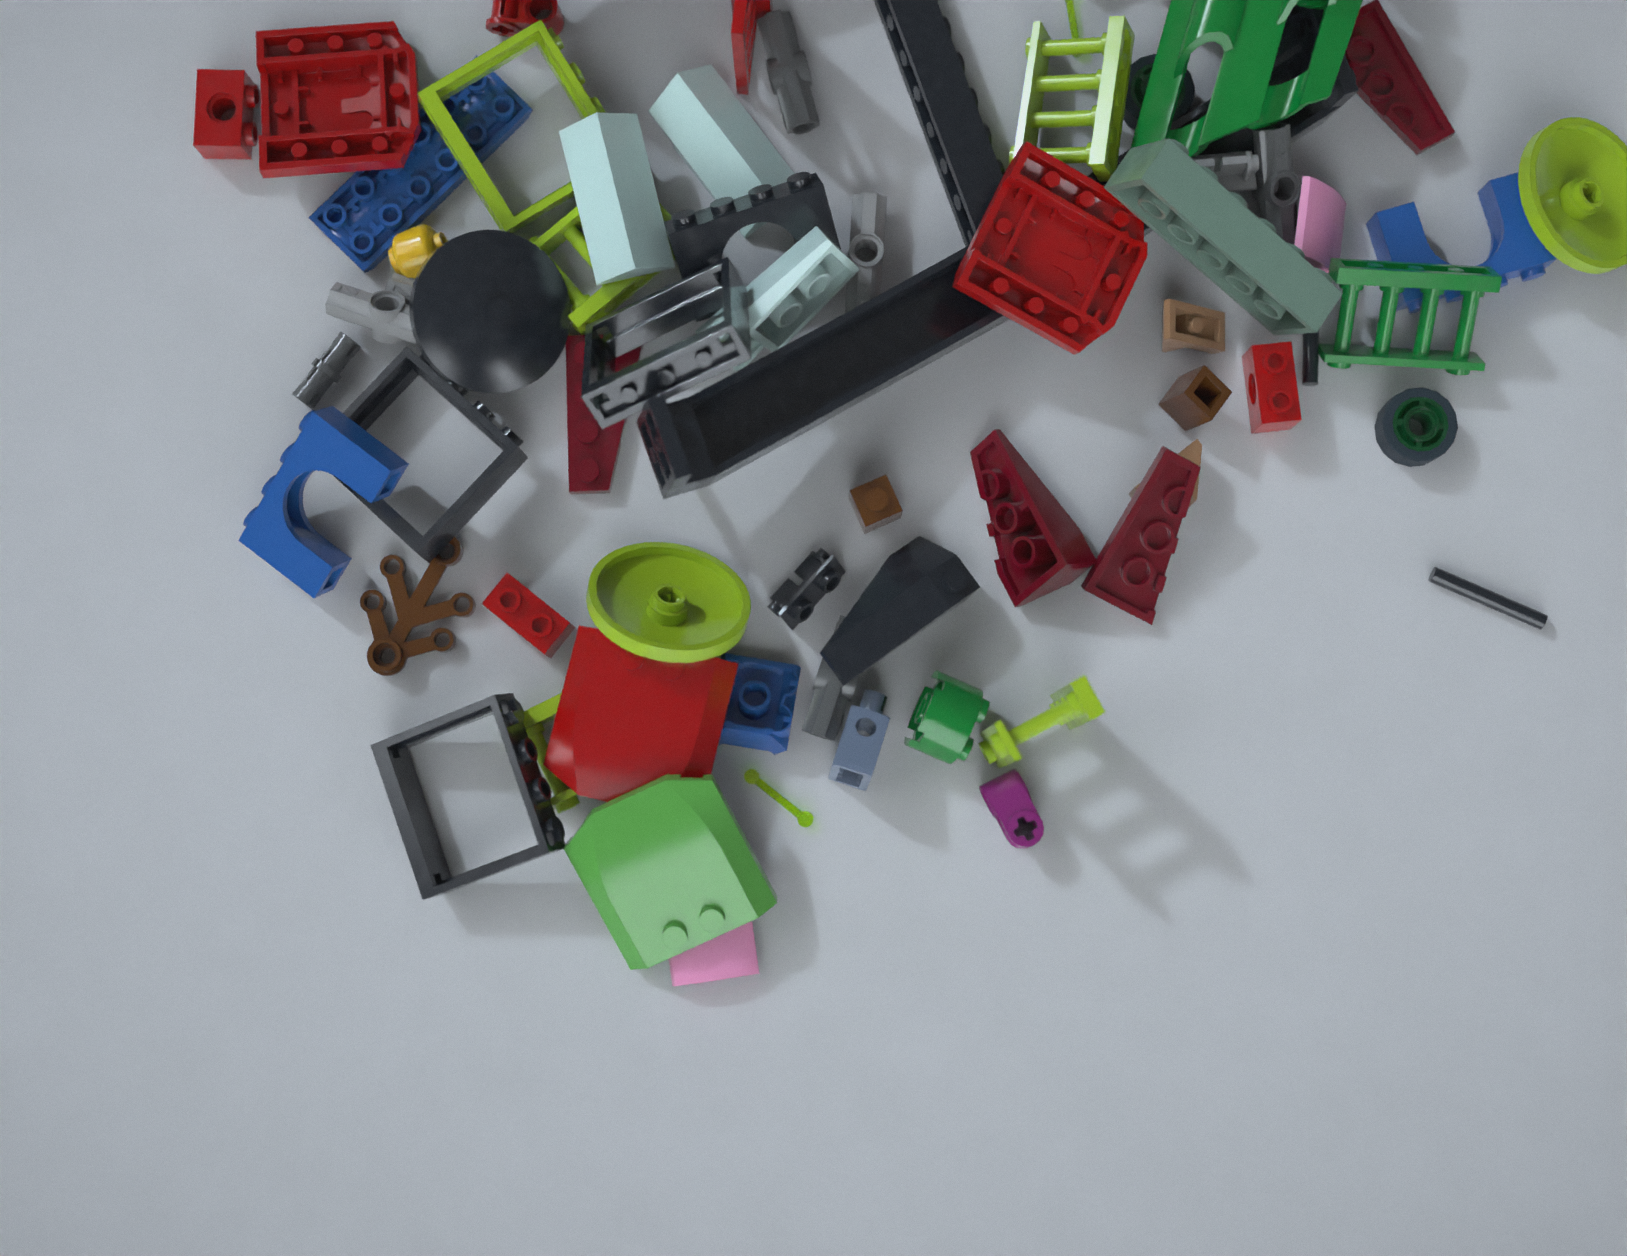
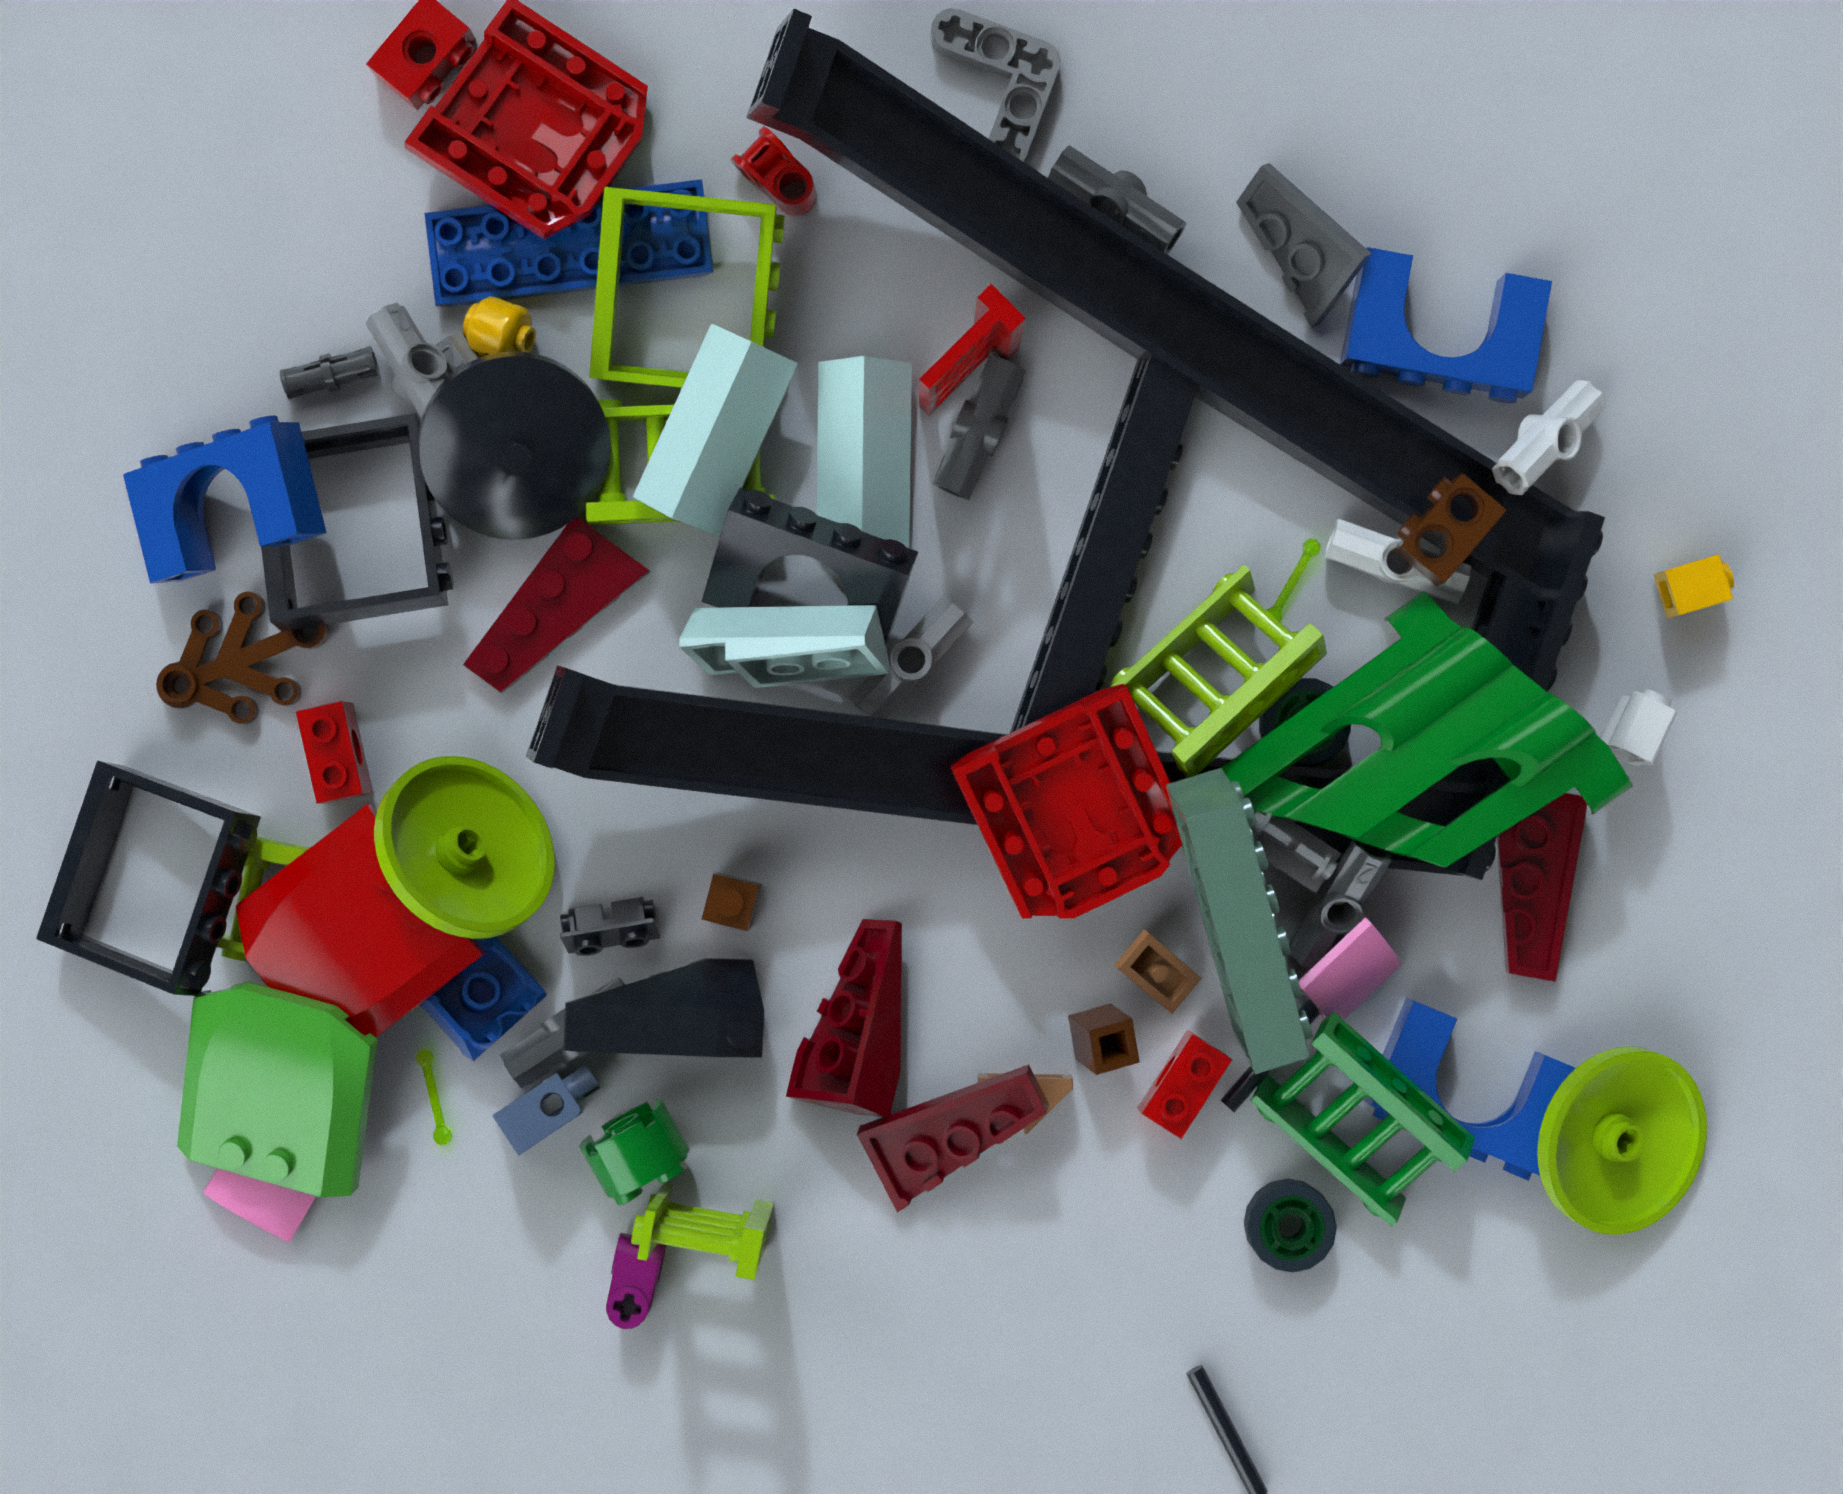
camera: 40 degrees right, 5 degrees up
black window [581,257,752,429] -> none

